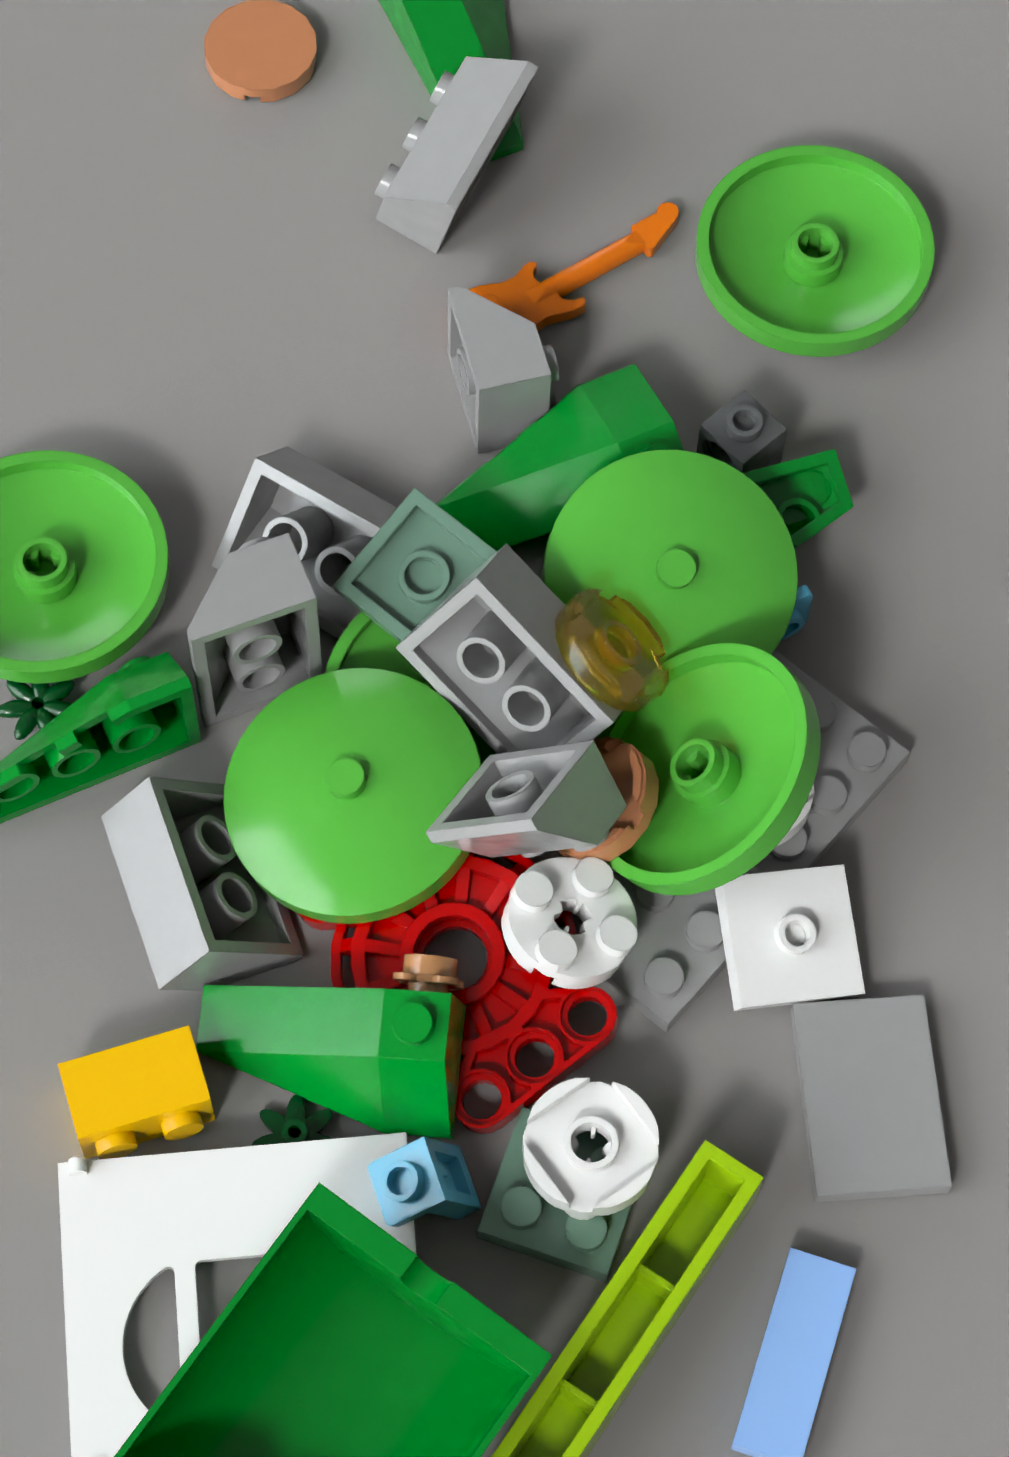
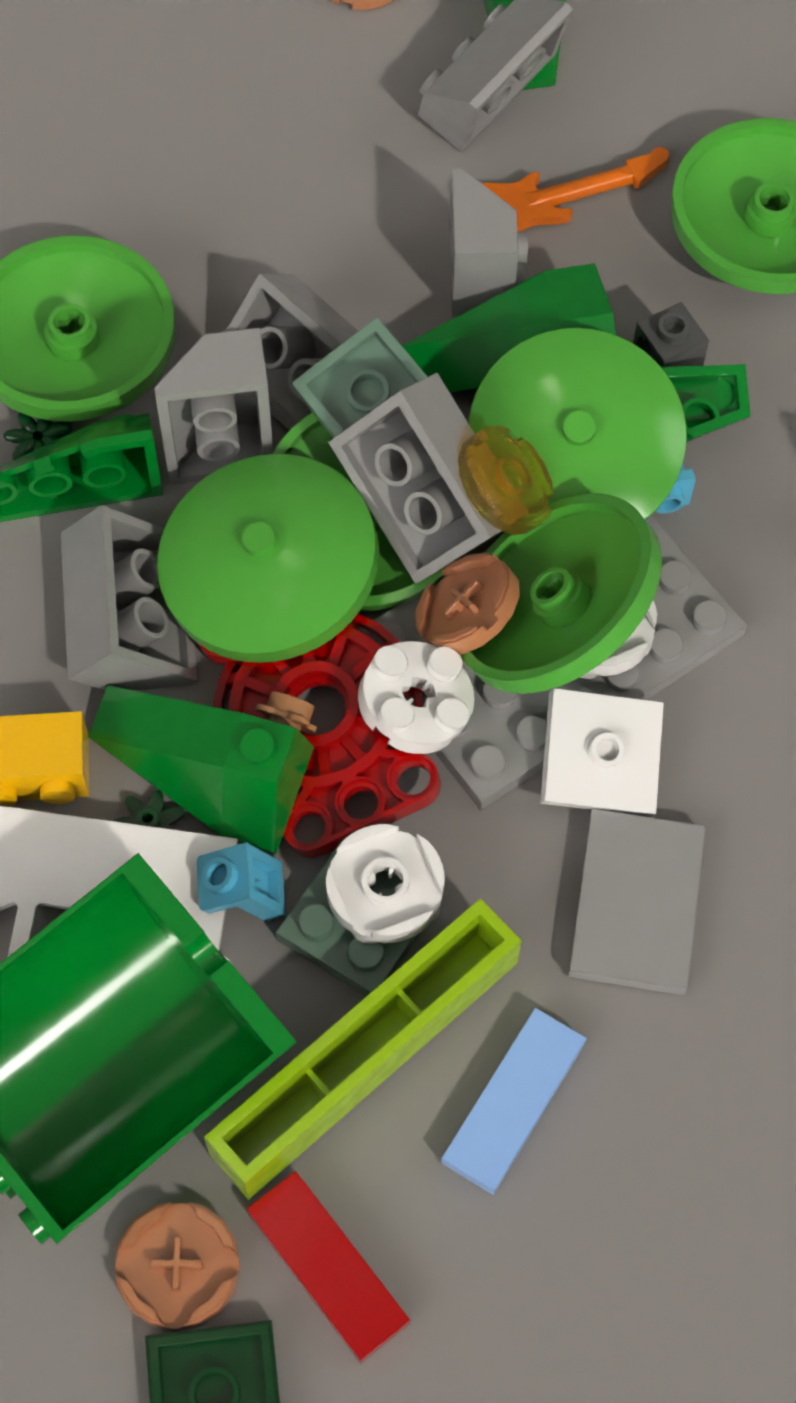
camera: 15 degrees right, 0 degrees up
light grey slope [426,740,627,858] -> none

